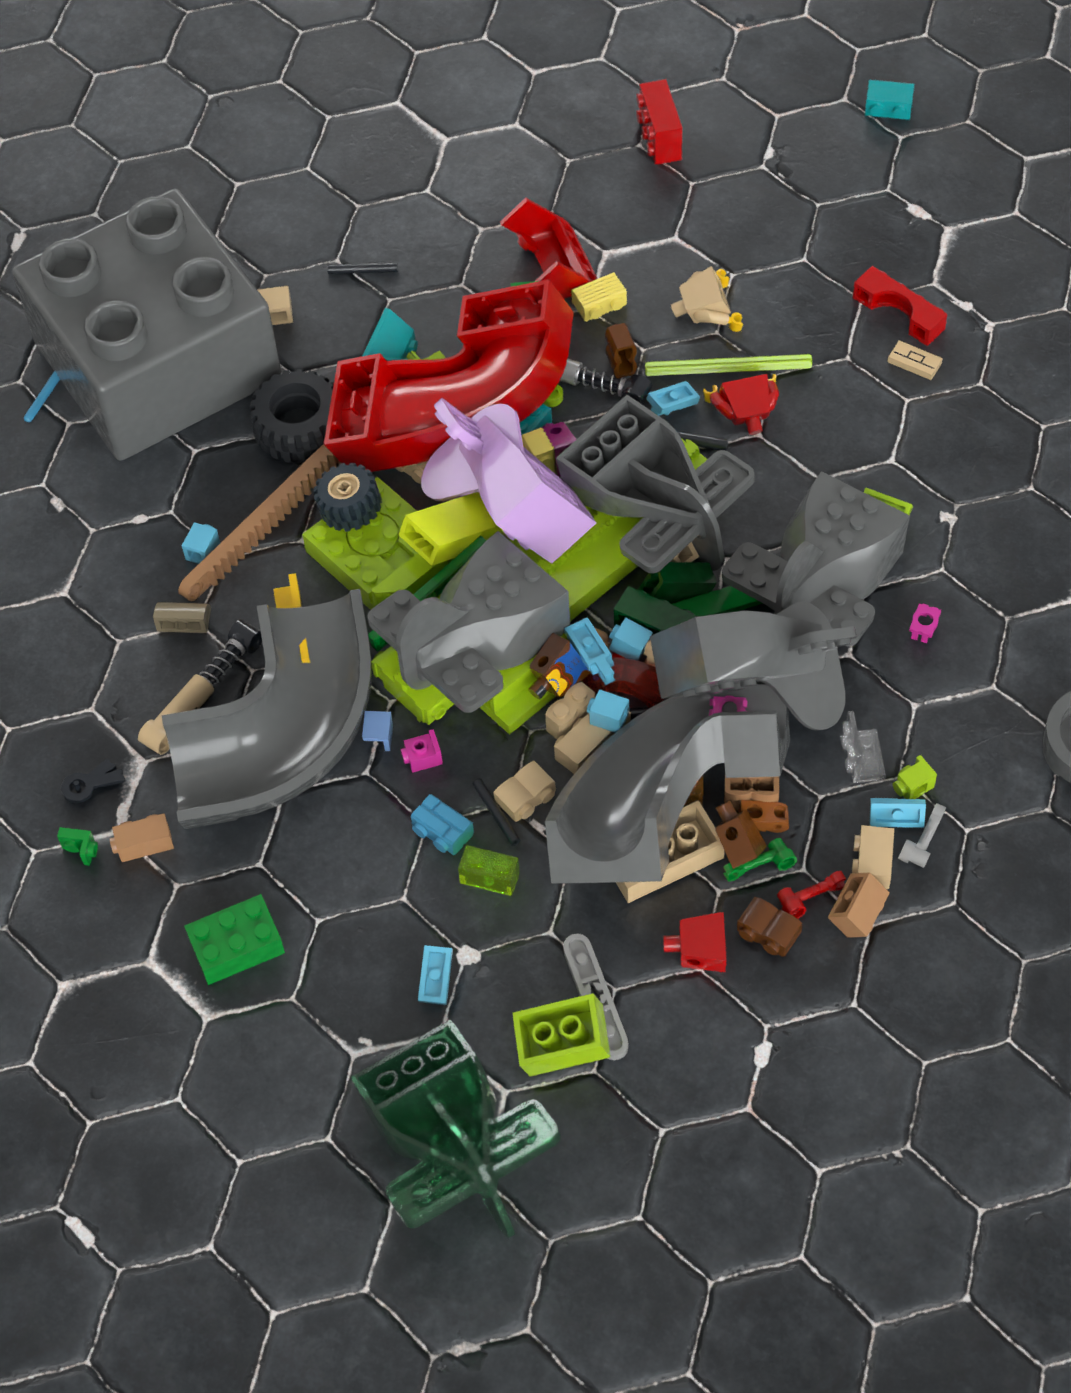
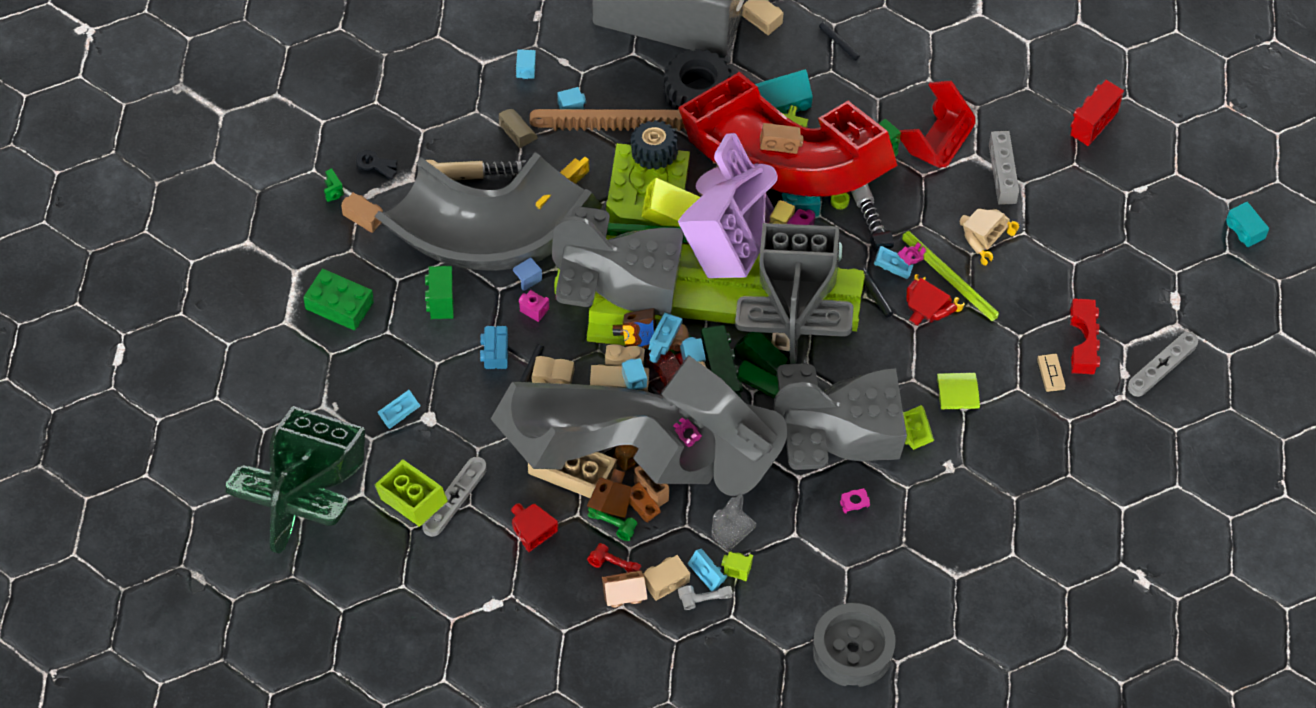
camera: 45 degrees right, 0 degrees up
clear neon green brick [458,845,520,896] -> none
light yellow brick [572,272,627,322] -> none
reddish brown brick [605,323,637,379] -> none
reddish brown brick [737,897,802,957] -> none
none -> green brick [425,266,454,319]
none -> medium azure brick [516,50,536,79]
none -> medium nougat brick [760,123,803,154]
none -> dark pink piece [898,242,926,265]
none -> lime slope [937,373,980,409]
none -> light grey brick [989,131,1019,205]
none -> light grey piece [1128,332,1198,396]

